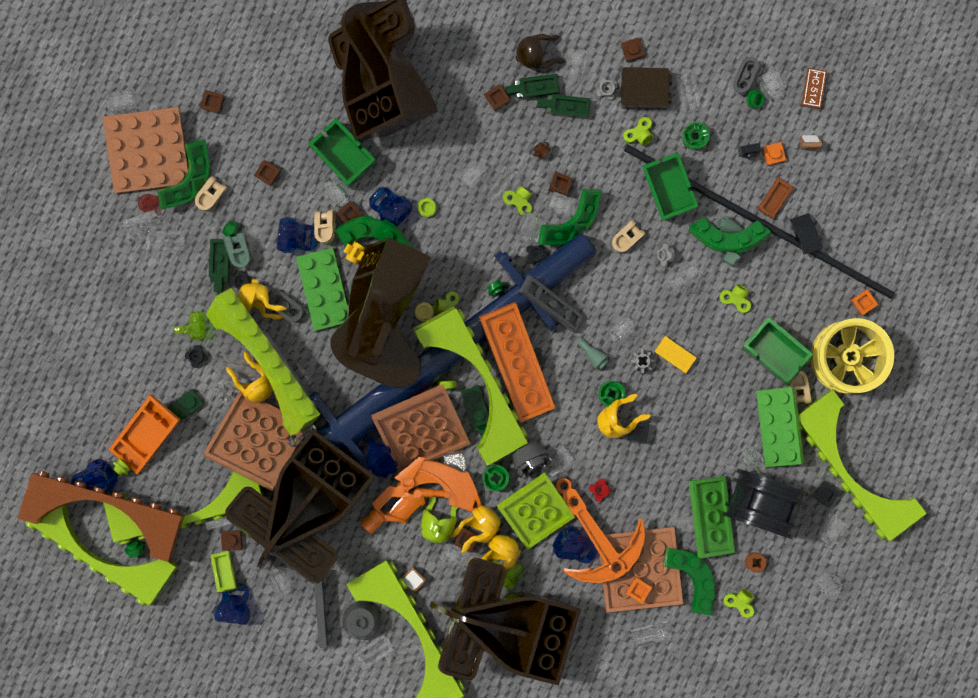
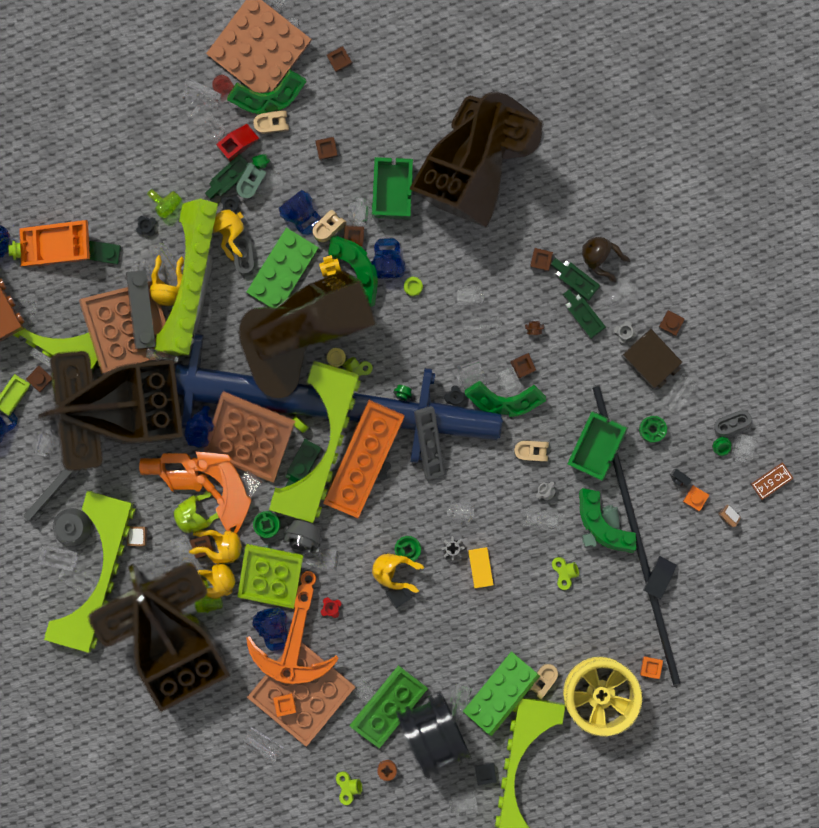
camera: 45 degrees right, 0 degrees up
lime piece [502,186,532,216] -> none
sand green cone [578,339,609,370] -> none
lime piece [623,117,654,146] -> none
green plate [663,548,715,616] -> none
green piece [743,317,813,387] -> none
dark orange tile [757,177,794,219] -> none
none -> dark grey plate [126,270,155,349]
none -> red slope [216,124,259,162]

